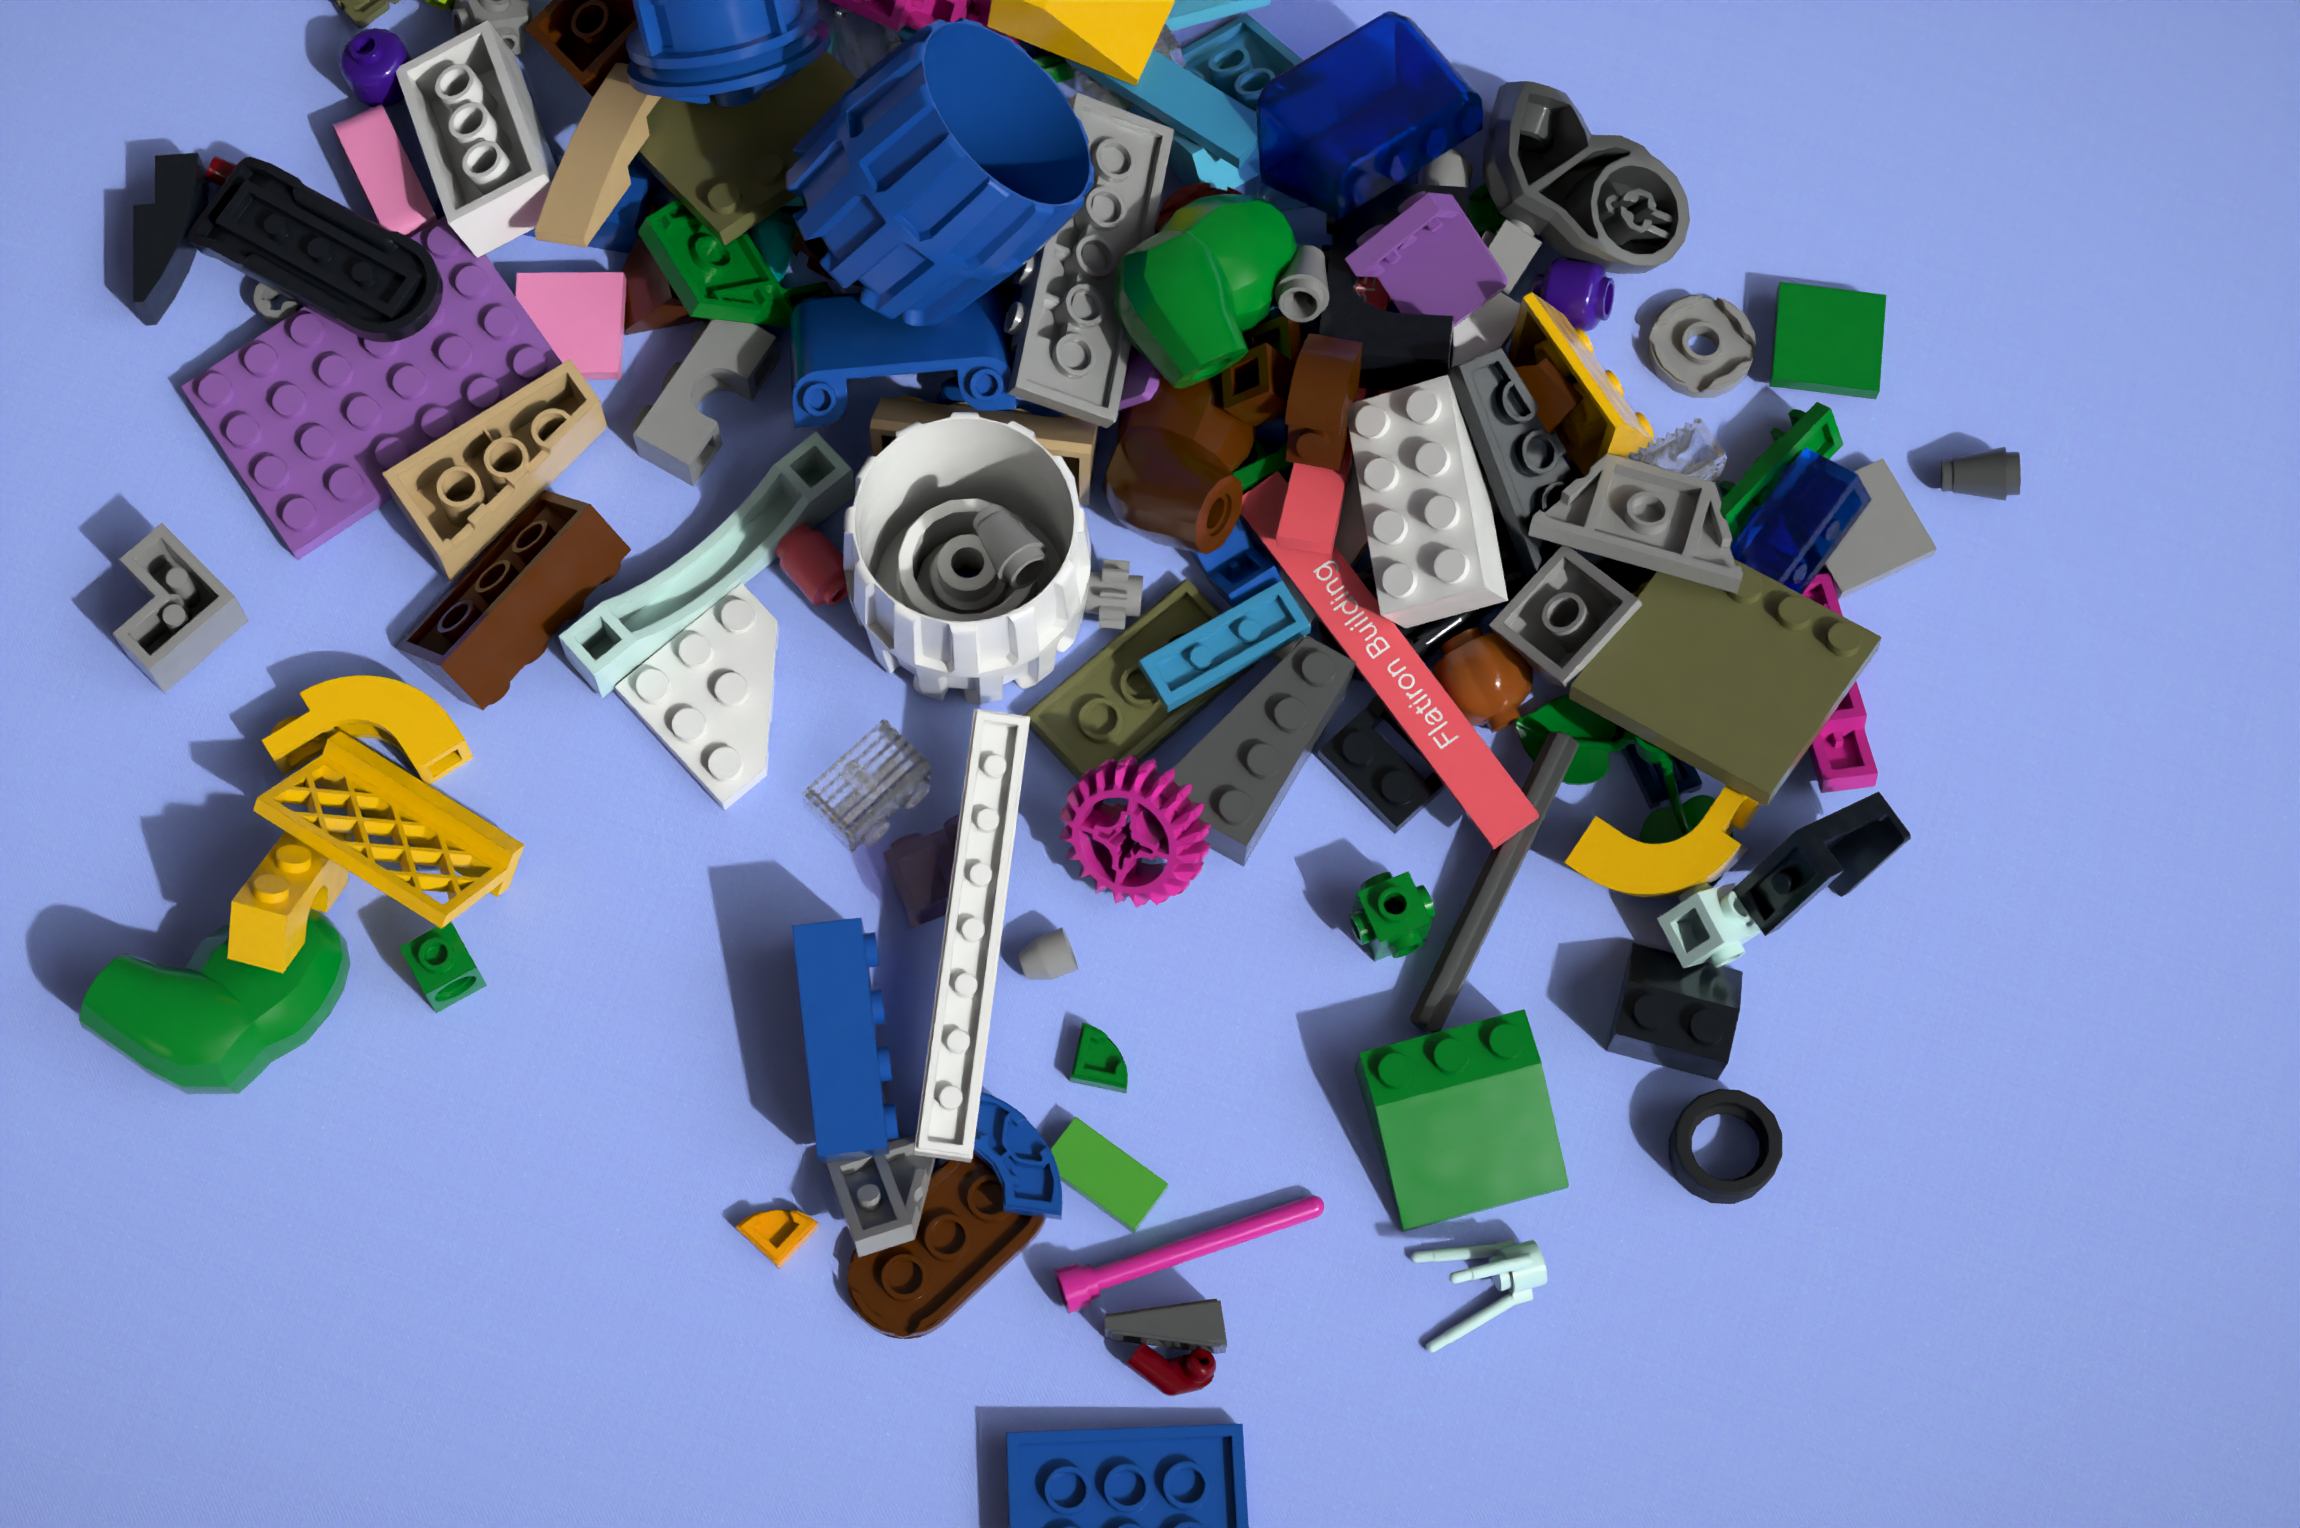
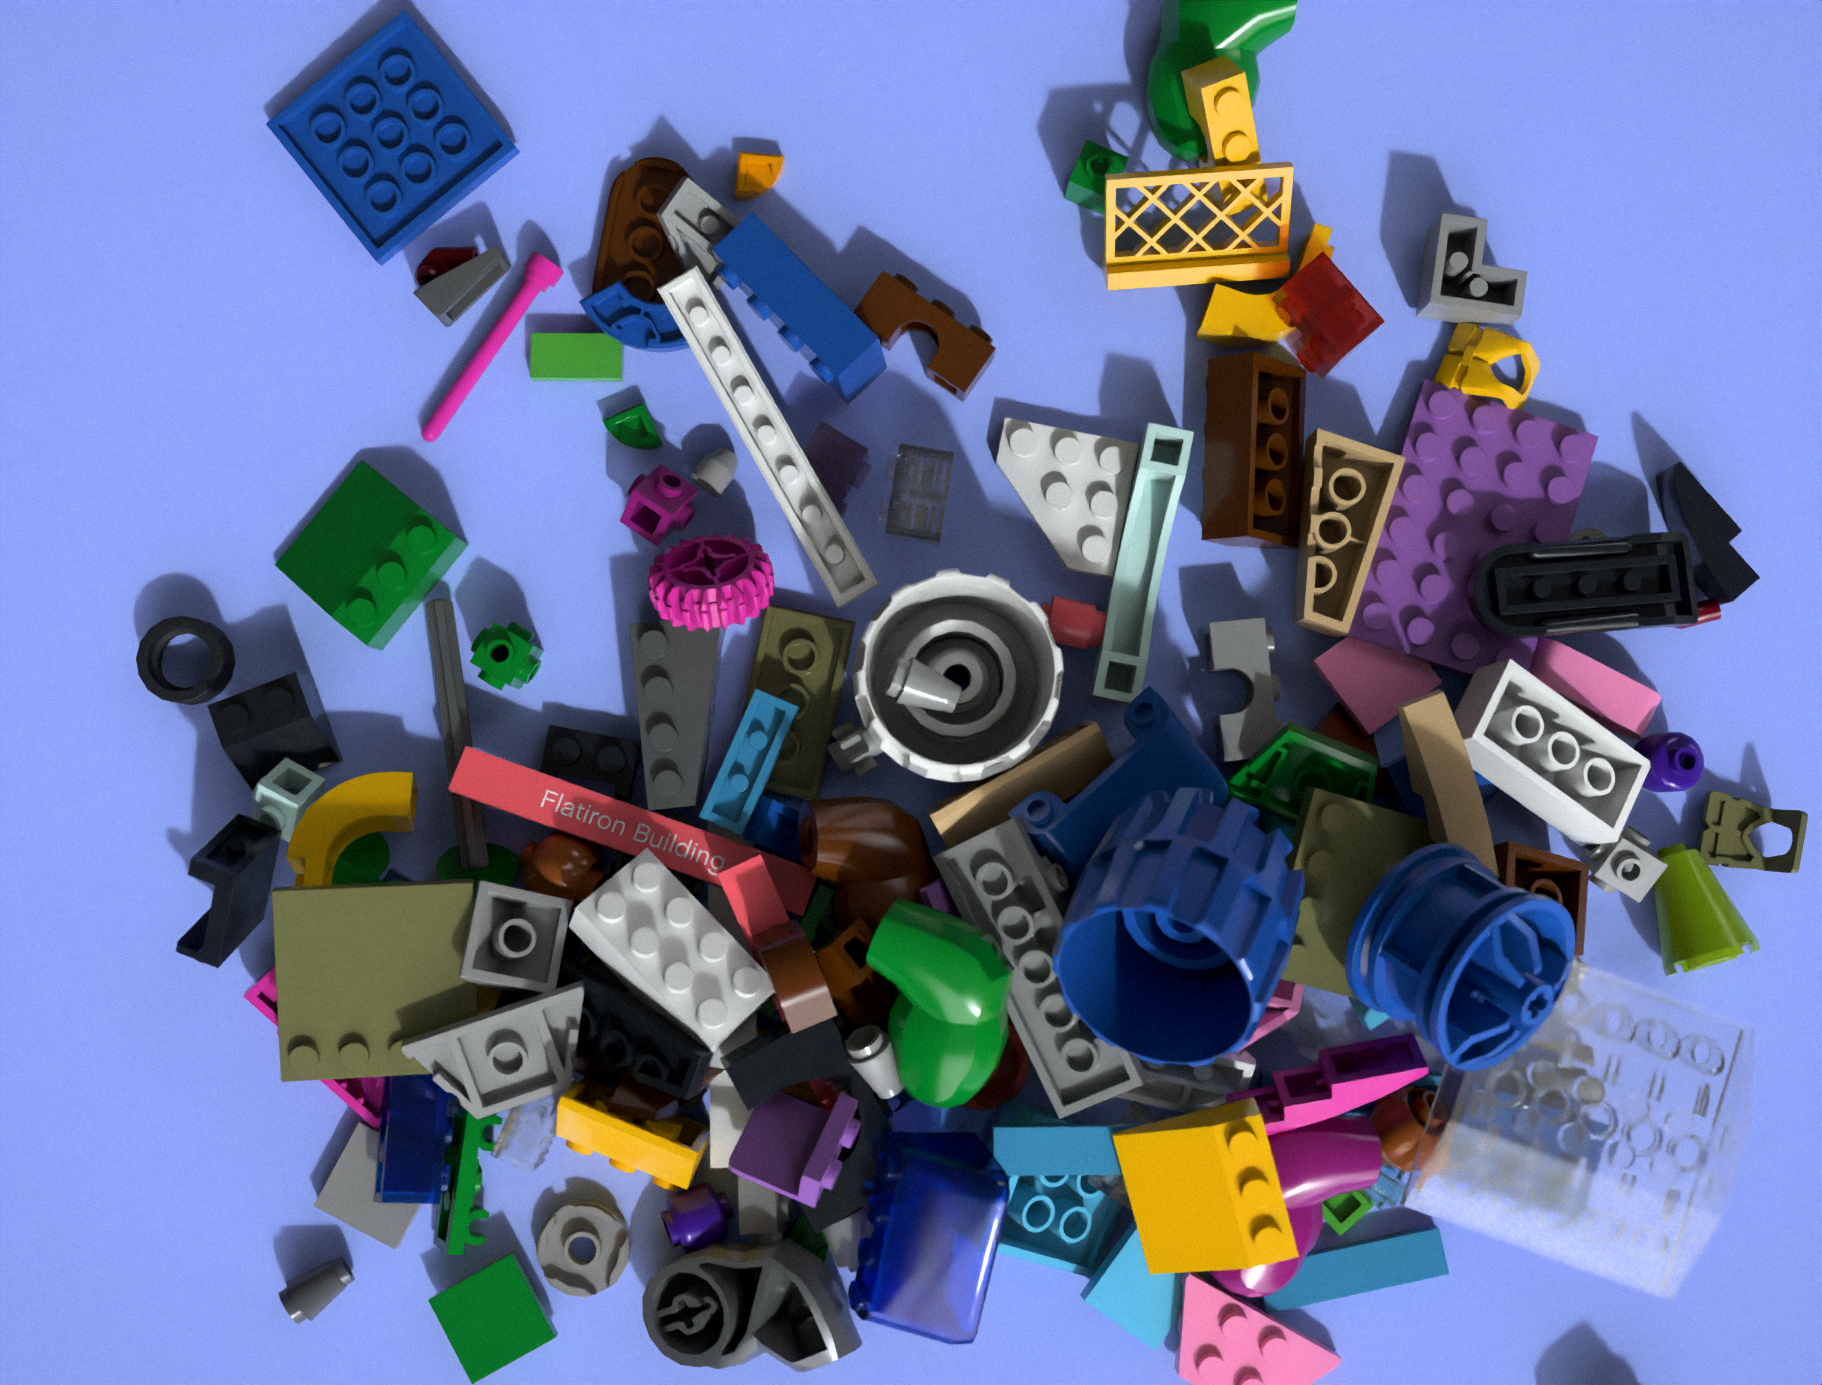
camera: 145 degrees right, 15 degrees up
light aqua plant [1411,1239,1547,1353] -> none
none -> magenta brick [620,464,699,547]
none -> reddish brown arch [853,270,996,402]
none -> clear red brick [1272,251,1385,379]
none -> yellow piece [1433,322,1540,411]

